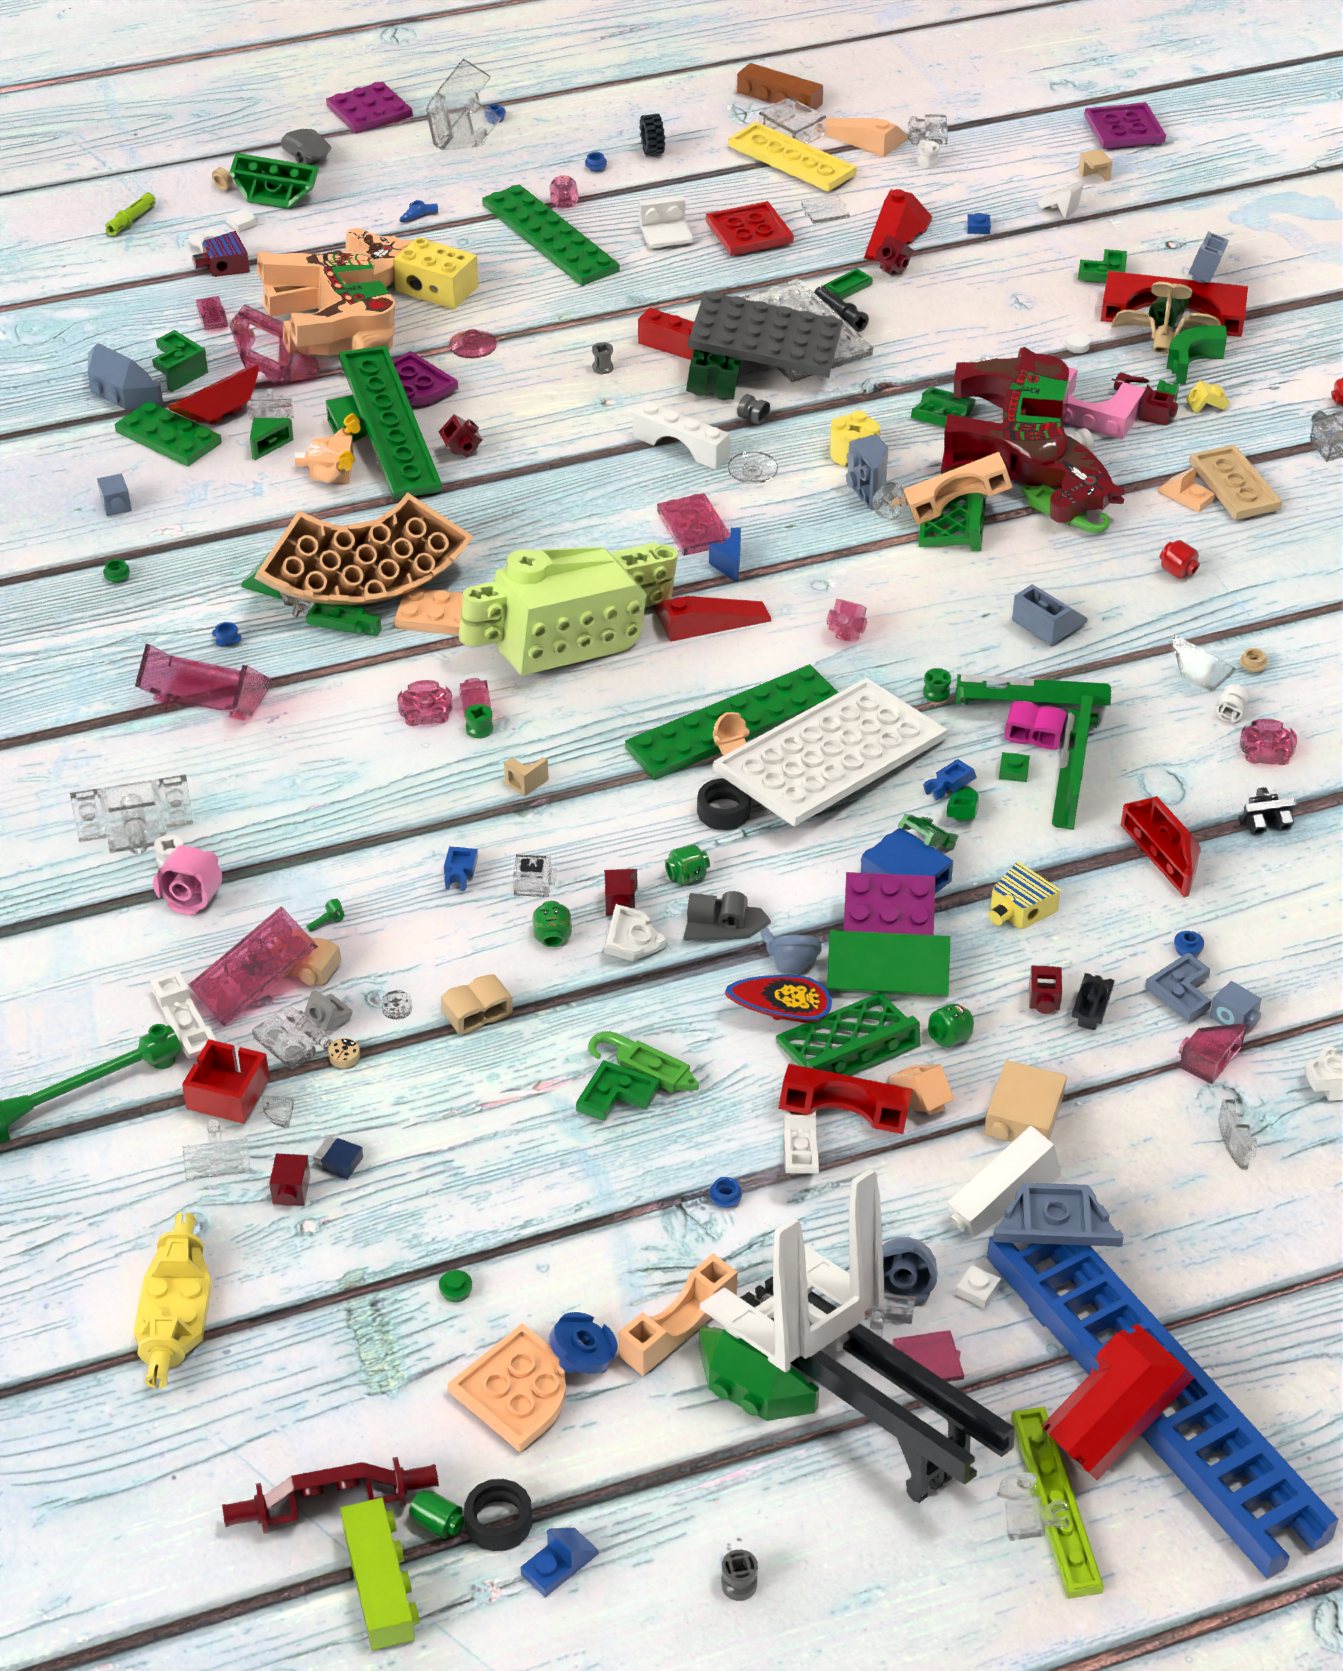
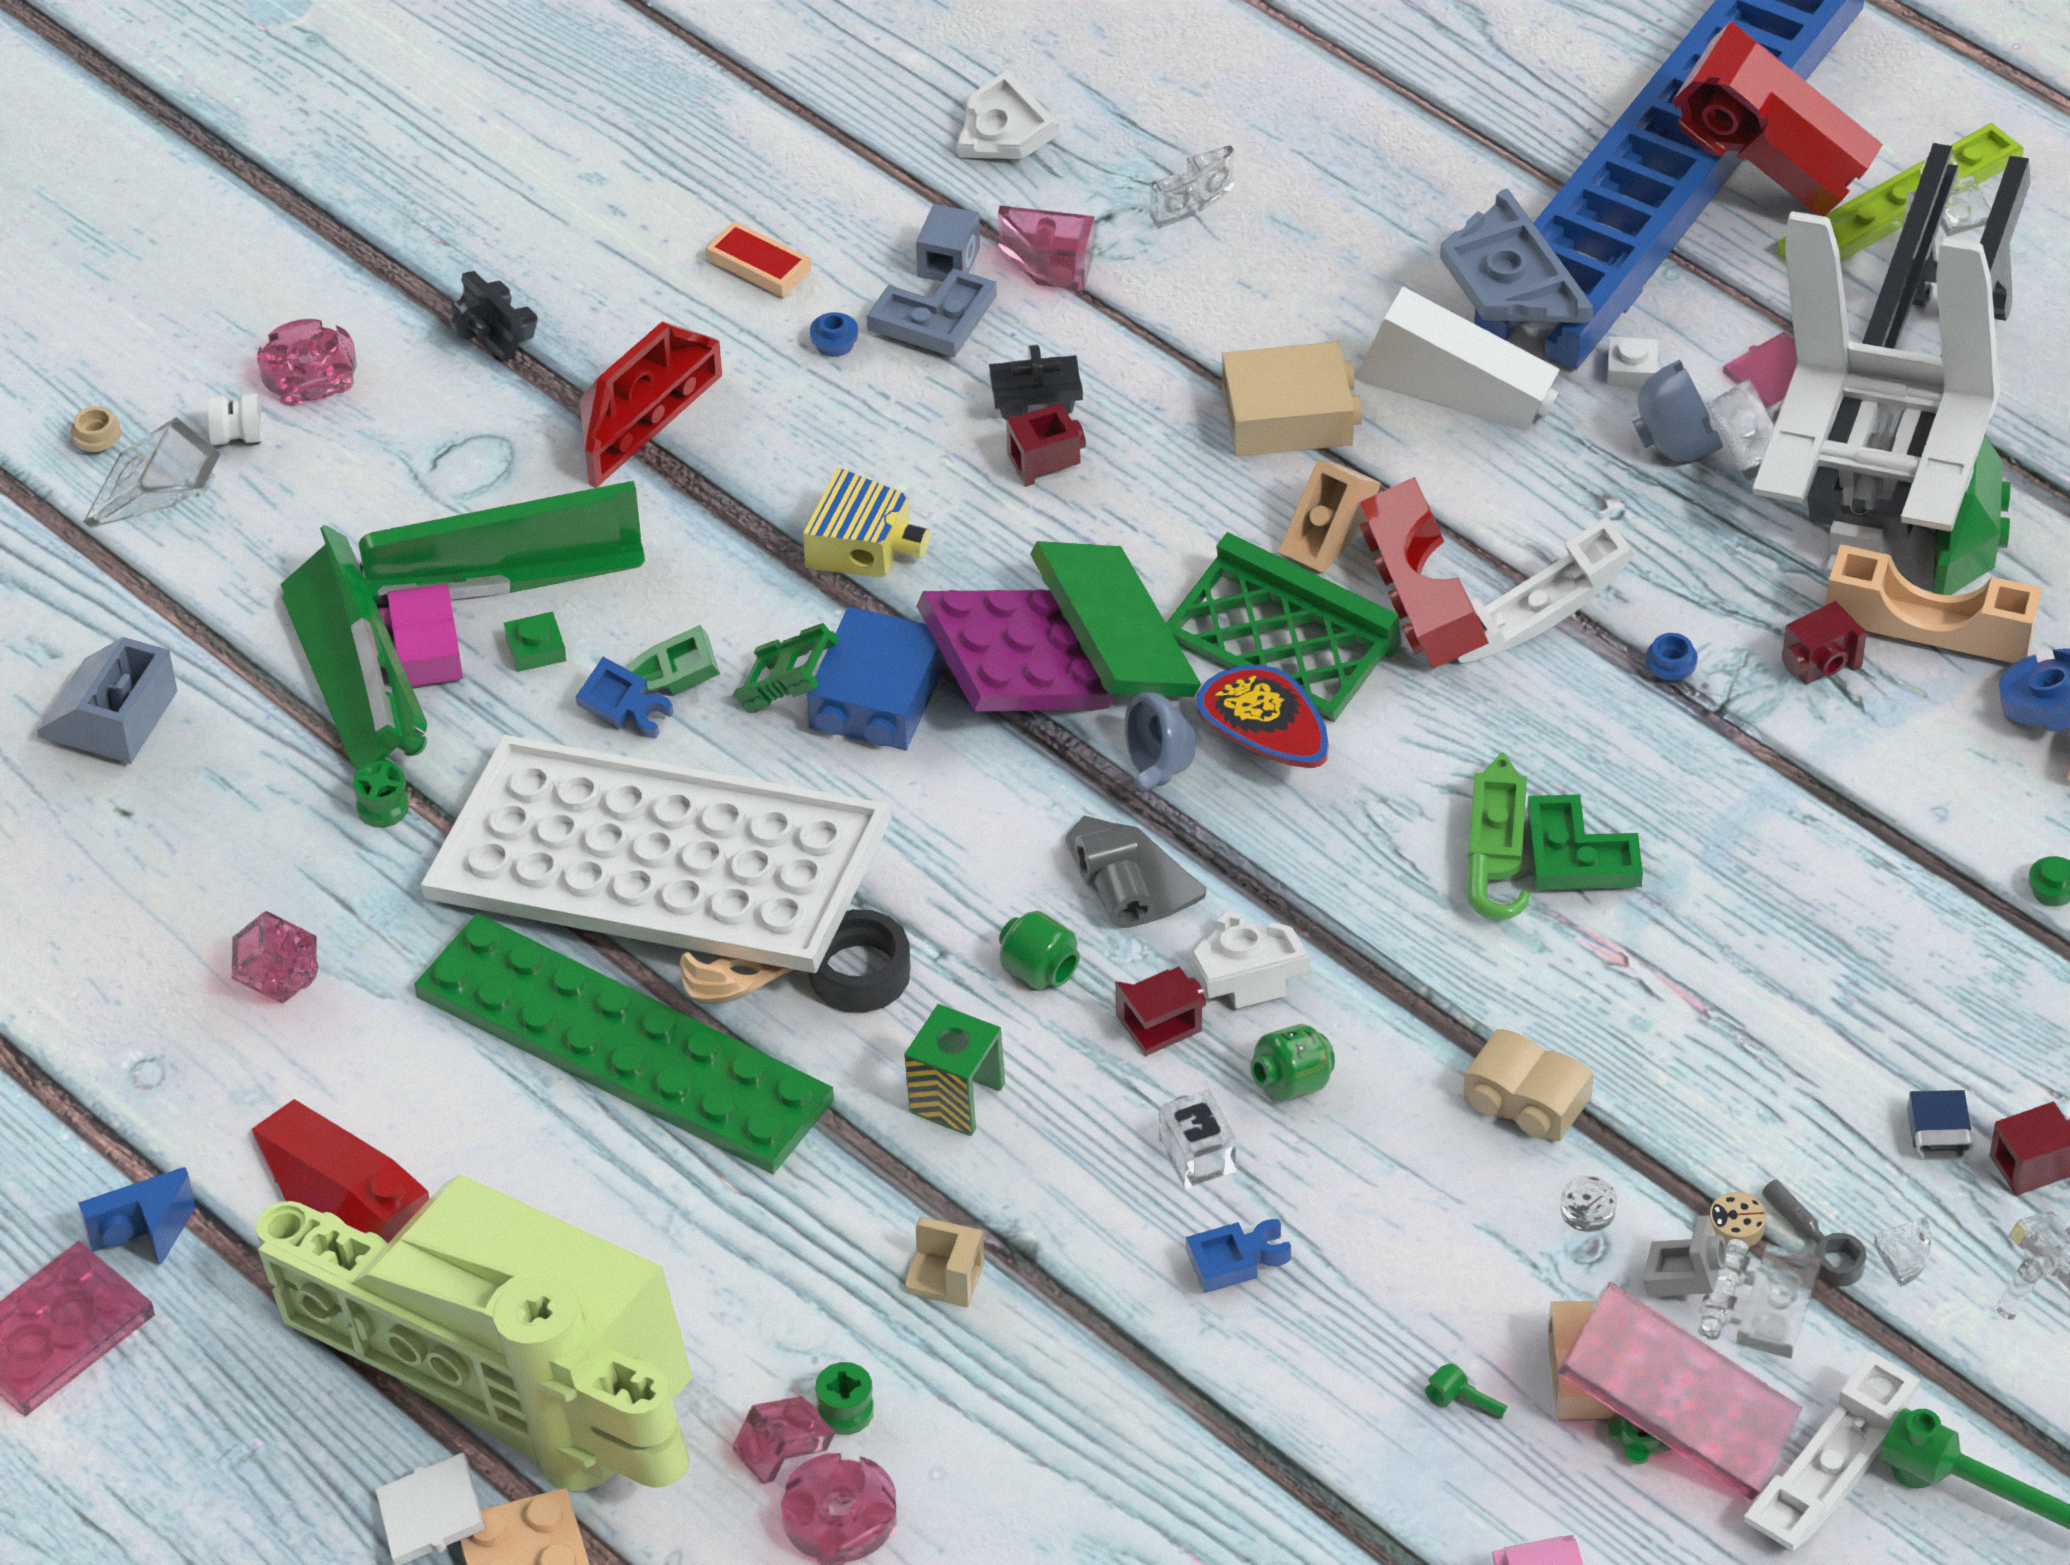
camera: 115 degrees left, 5 degrees up
red piece [182,1039,270,1124] -> none
green head [928,1003,974,1048] -> none
none -> tile [705,221,811,298]
none -> green piece [904,1004,1005,1136]
none -> dark grey piece [1762,1179,1867,1286]
none -> dark red brick [1782,601,1867,685]

